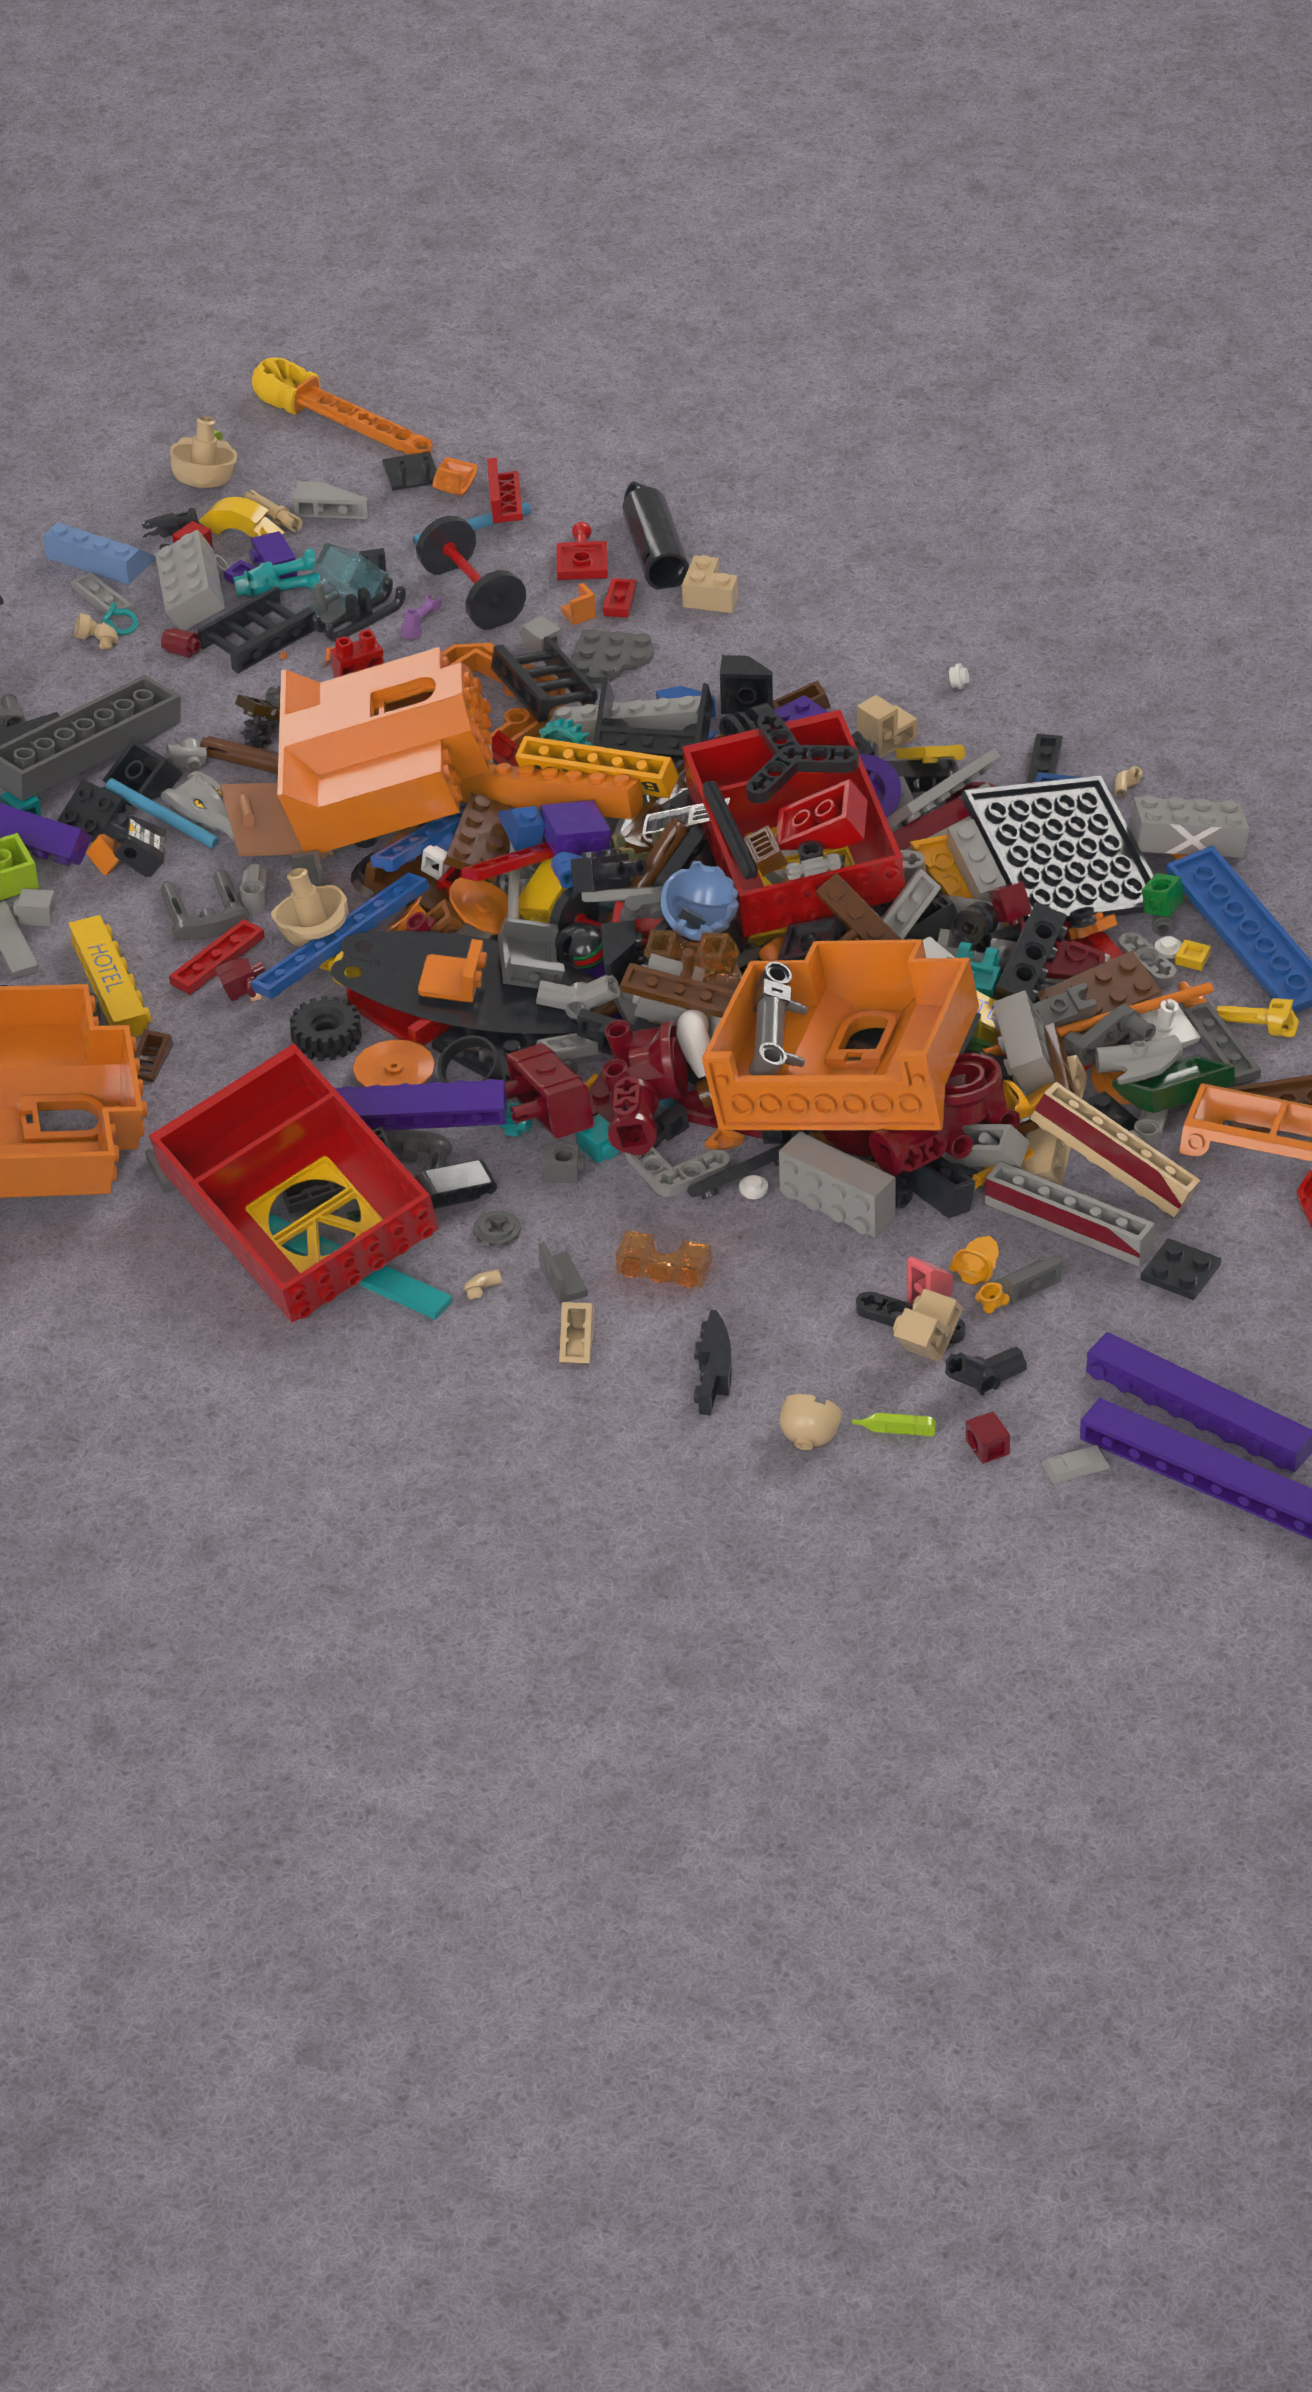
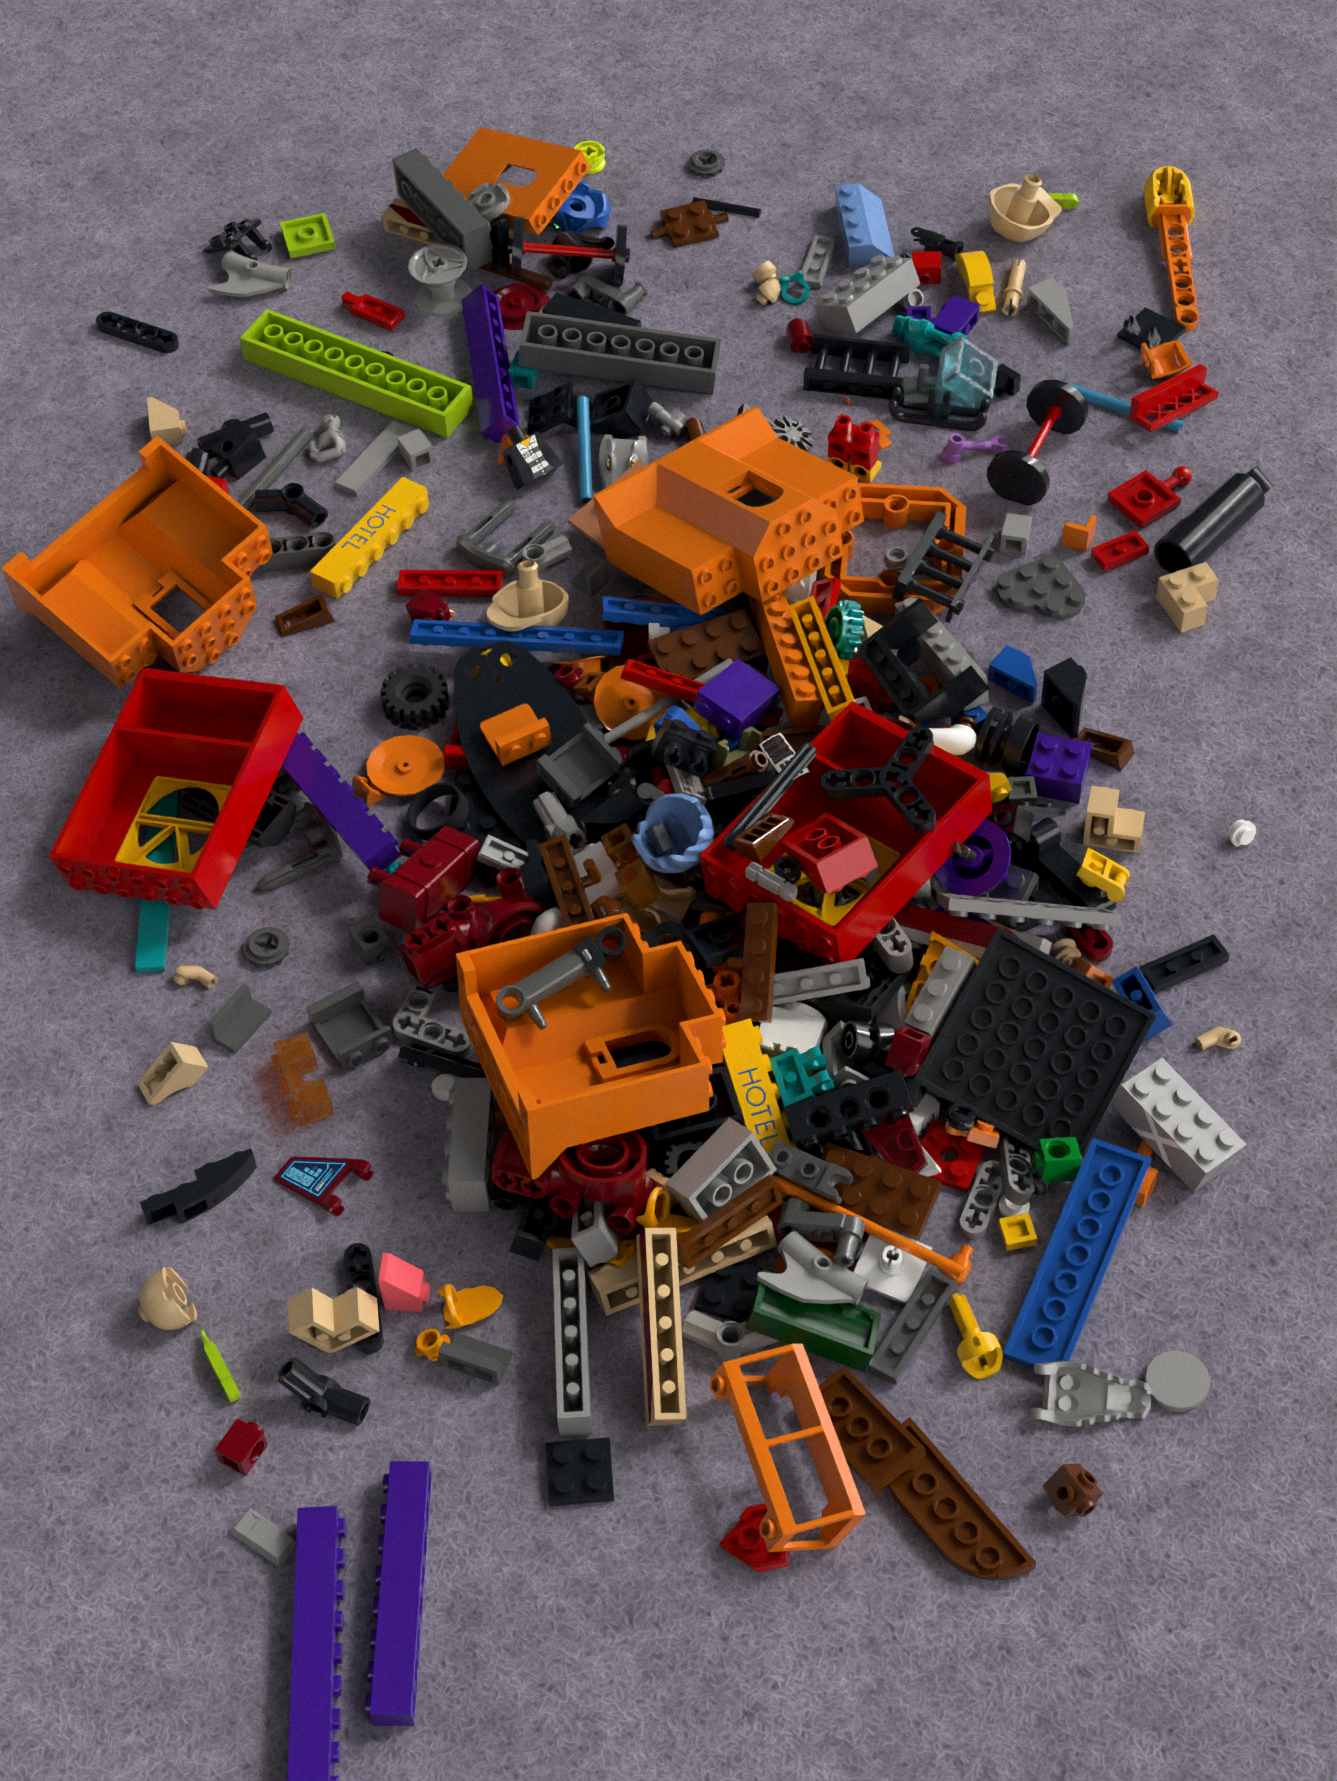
camera: 55 degrees right, 10 degrees up
beam [414,1160,497,1209] -> none
blue slope [498,806,545,851] -> none
none -> flag [273,1156,374,1216]
none -> dark grey panel [306,981,394,1070]
none -> light grey plate [884,546,910,571]
none -> dark grey beam [998,1135,1035,1205]

